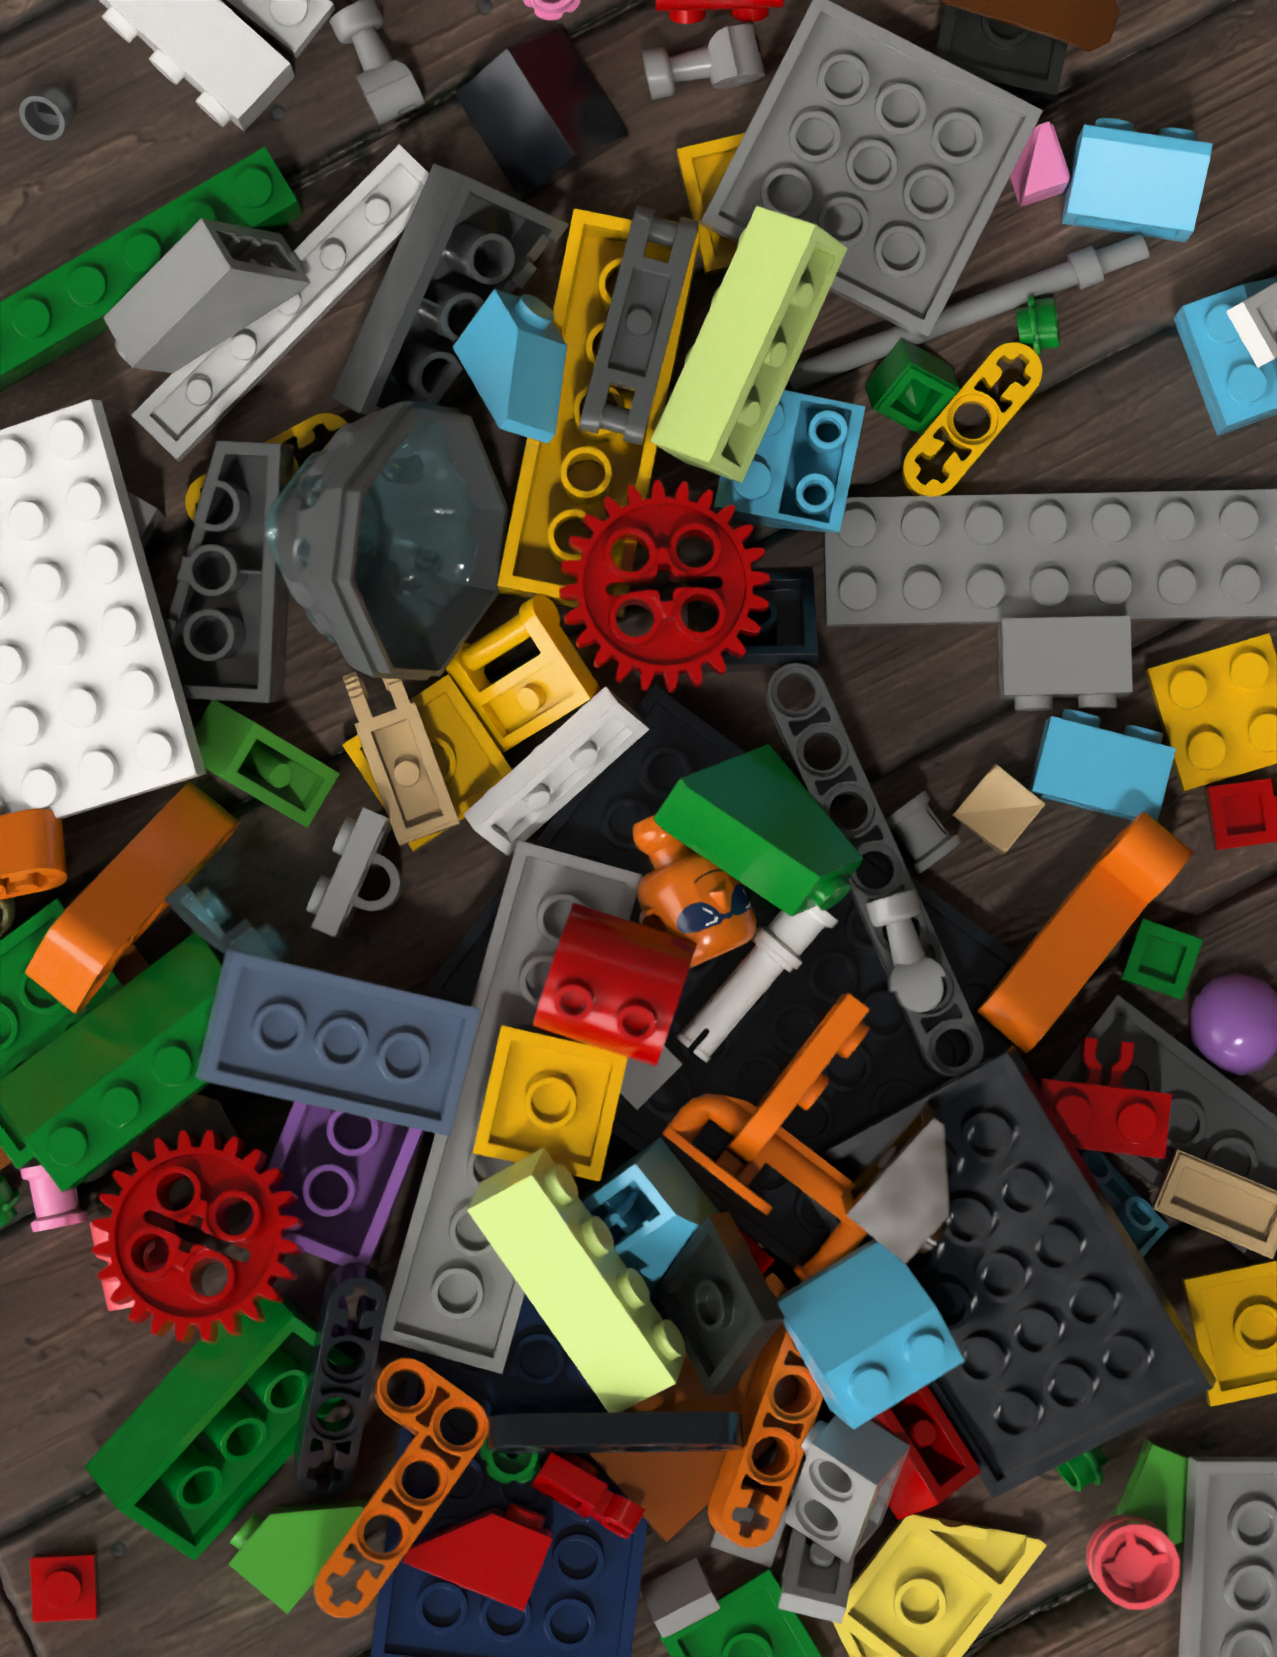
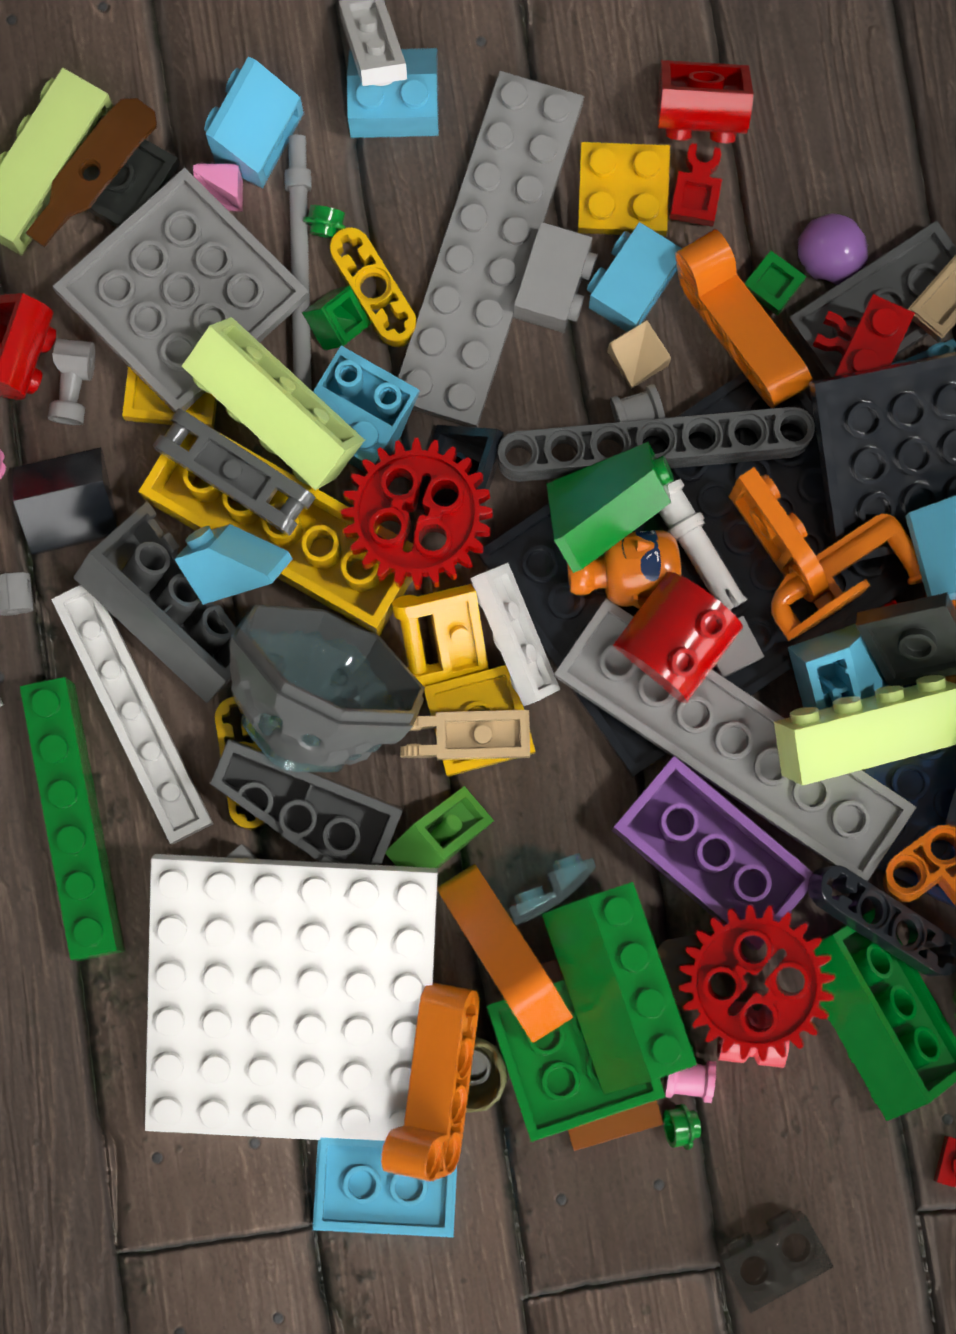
camera: 70 degrees left, 5 degrees down
light grey slope [103,218,311,373] -> none
sand blue plate [196,949,481,1136] -> none
light grey plate [306,807,403,940] -> none
yellow plate [473,1025,628,1181] -> none
slope [841,1100,949,1264] -> none
light grey leg [866,889,946,1012] -> none

